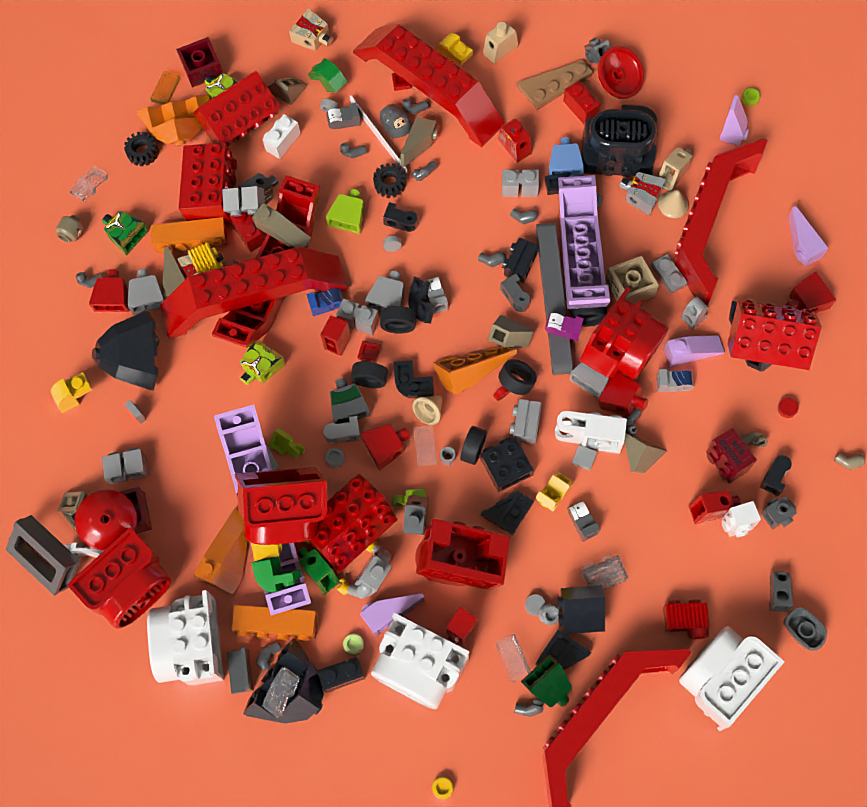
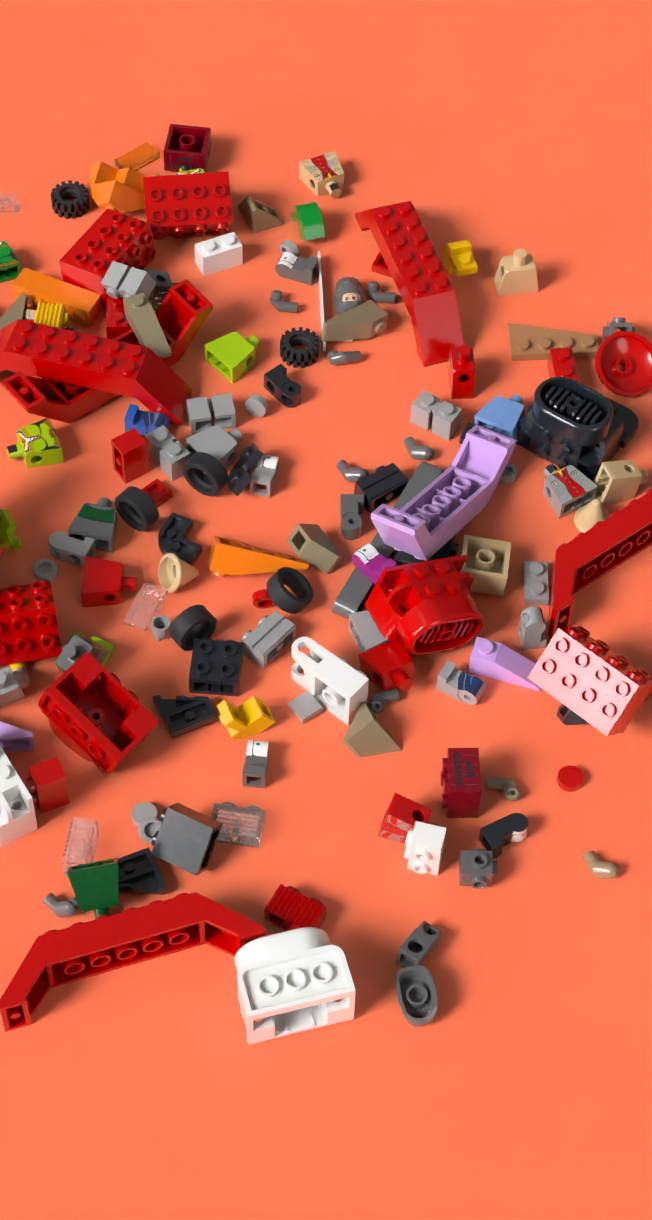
camera: 25 degrees right, 15 degrees down
none -> light grey piece [186,393,236,434]

